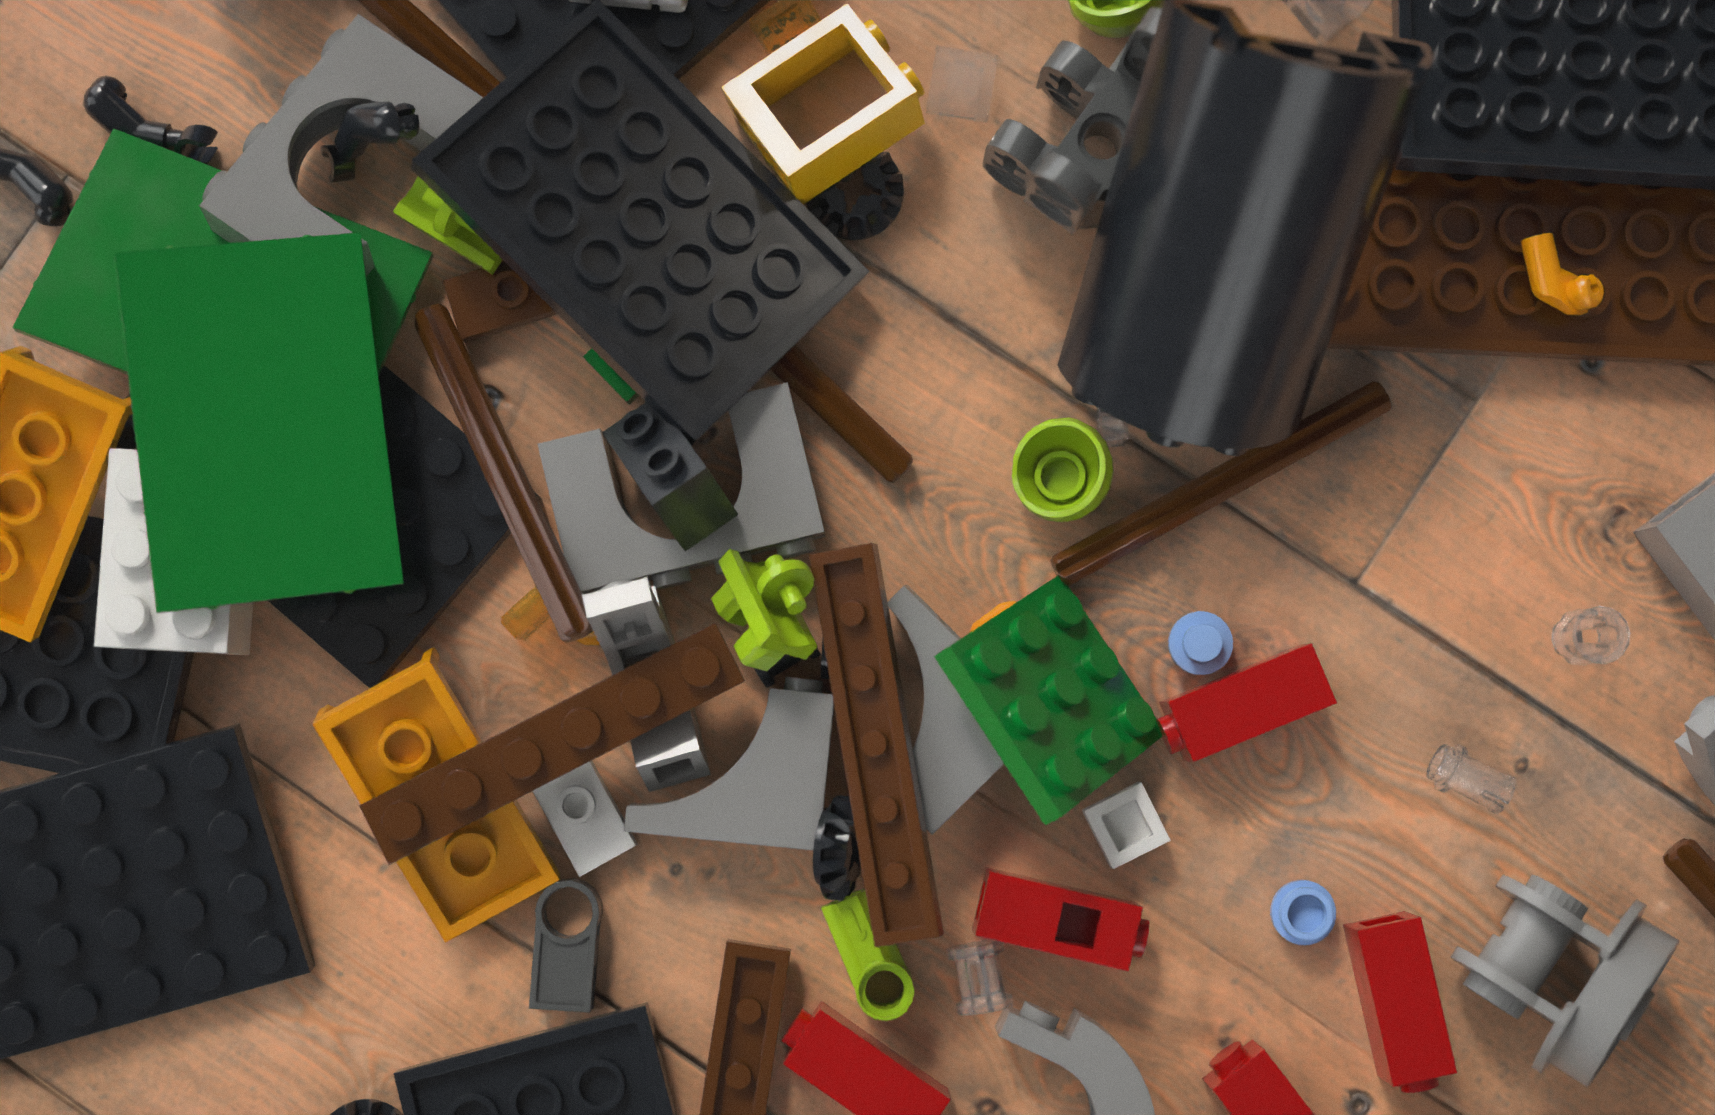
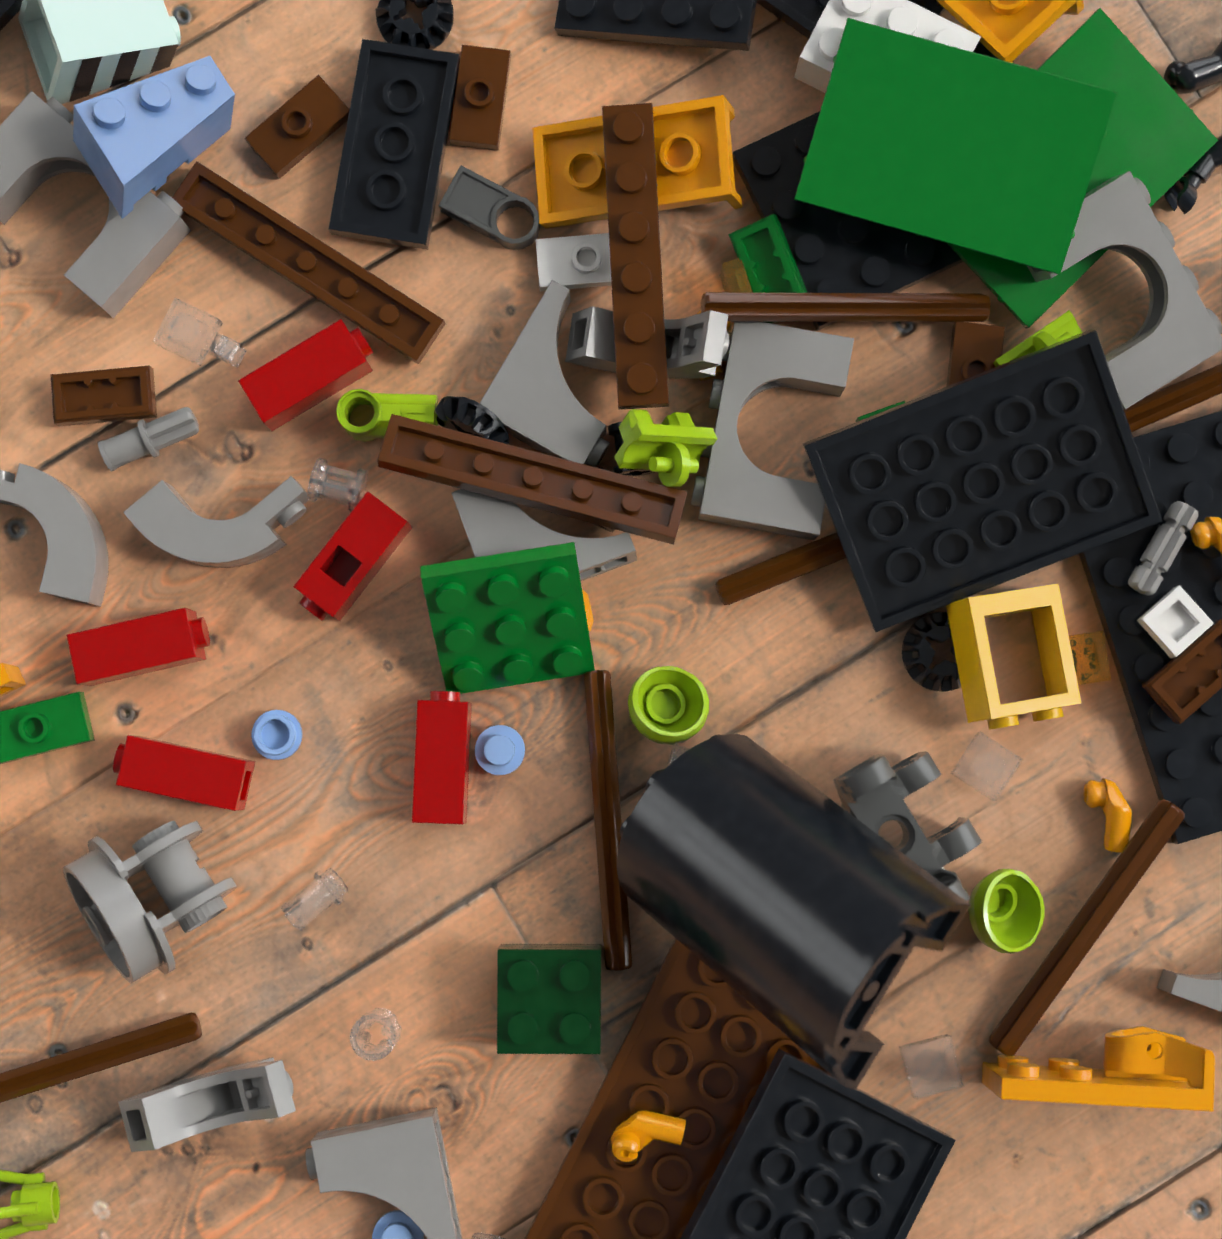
camera: 115 degrees right, 0 degrees up
black arm [321,101,420,183] -> none
black brick [602,402,739,552] -> none
white plate [1082,782,1171,869] -> none
none -> reddish brown plate [449,45,511,151]
none -> dark green brick [497,944,601,1054]
none -> green plate [728,214,808,324]

